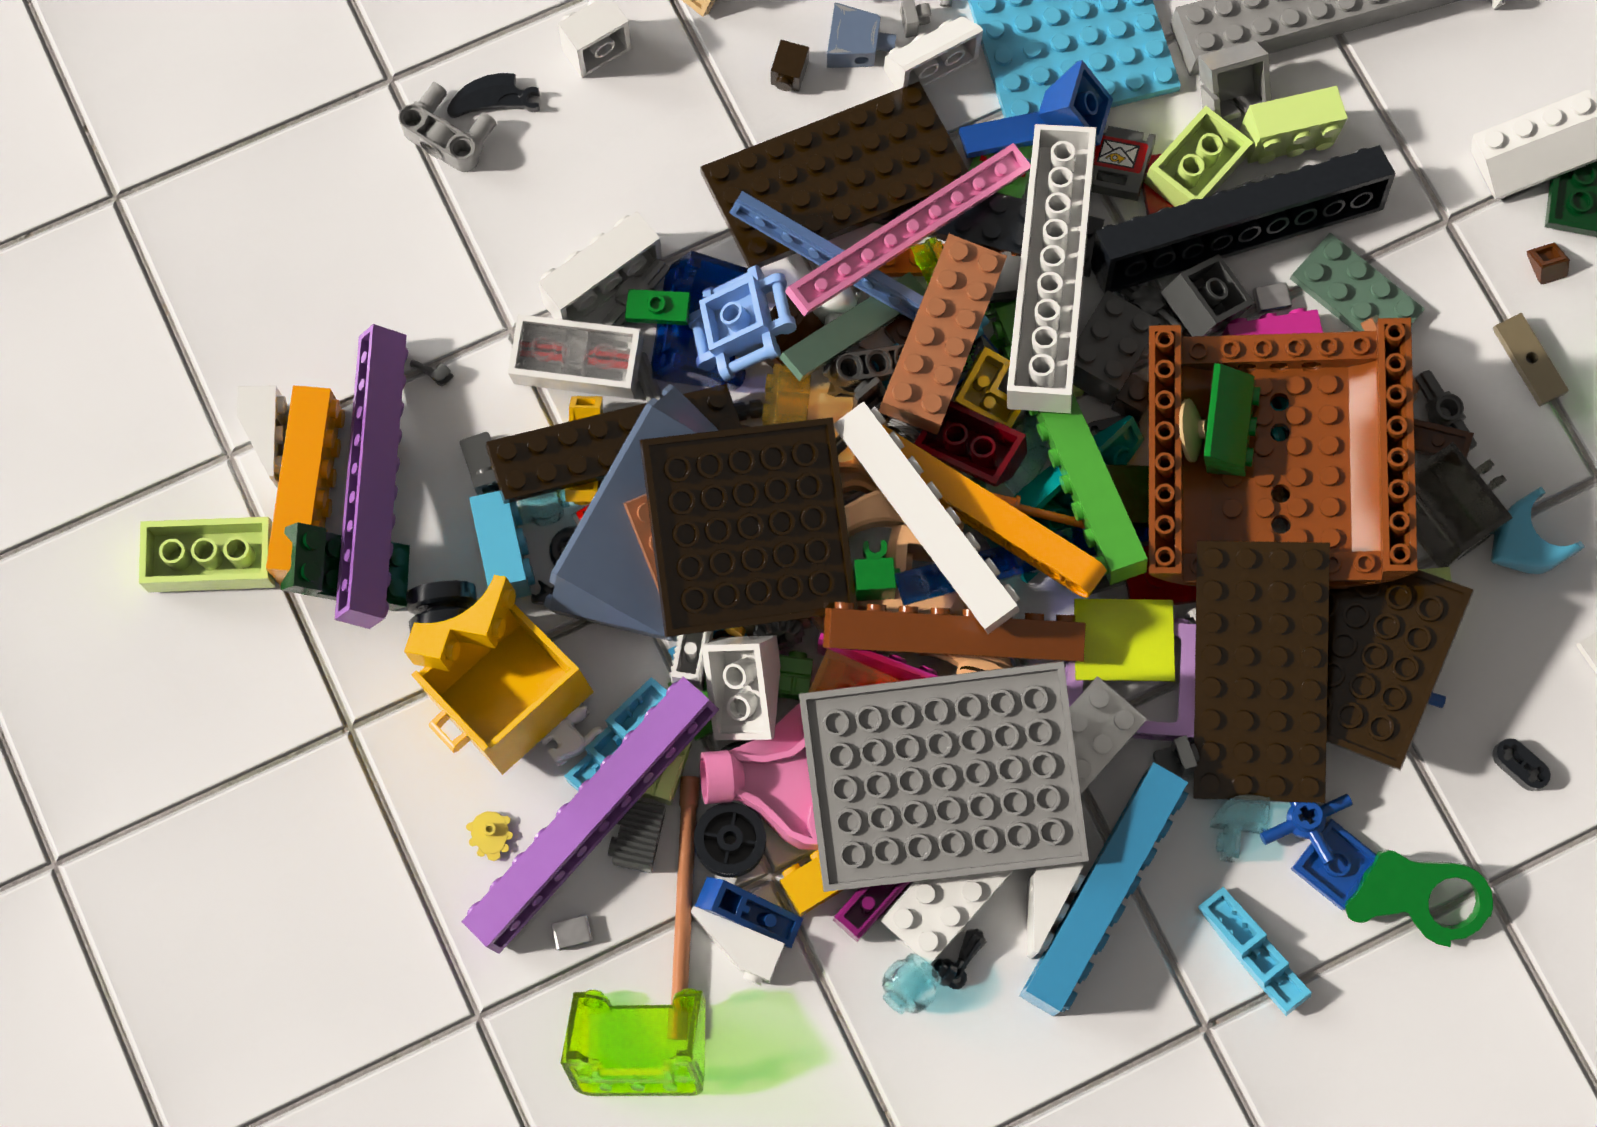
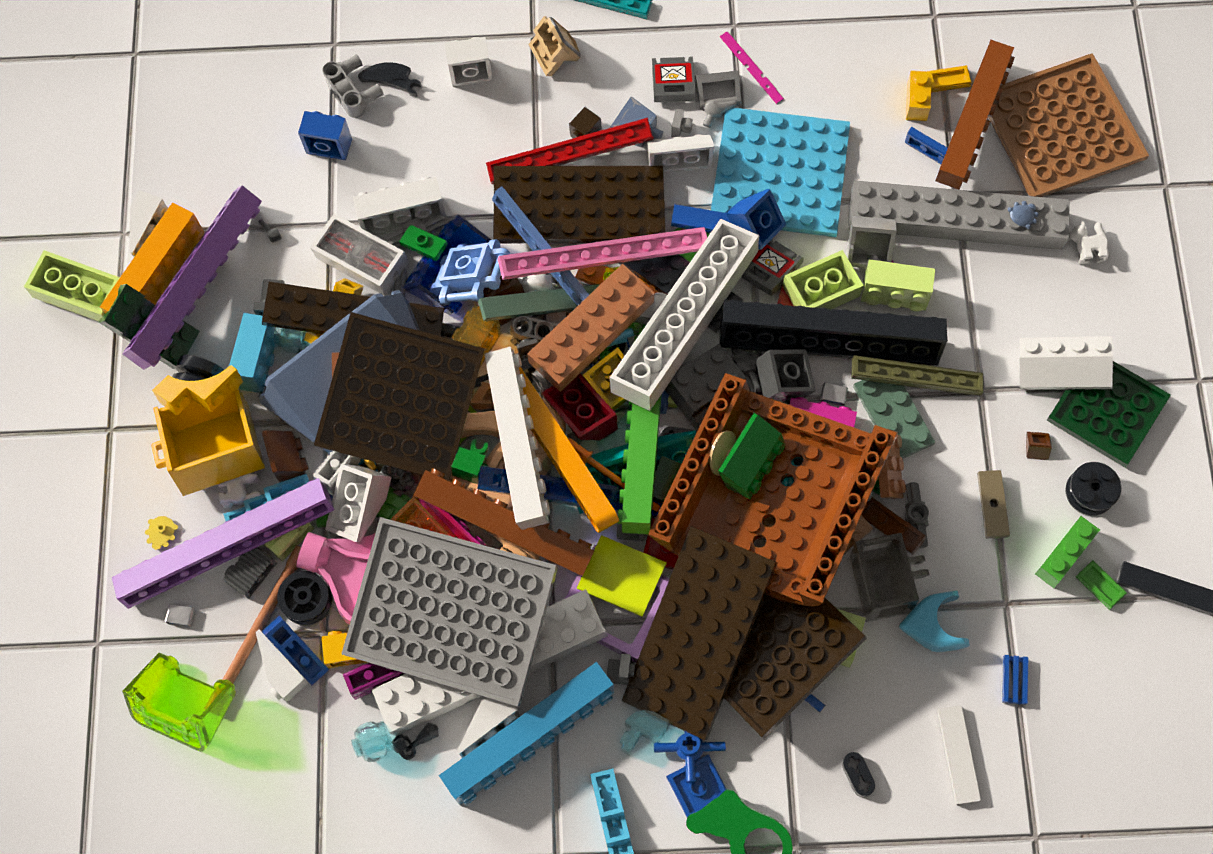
camera: 30 degrees right, 5 degrees down
none -> reddish brown slope [262,430,309,483]
none -> blue brick [298,111,352,161]
none -> red tile [486,118,653,184]
none -> olive tile [851,356,983,396]

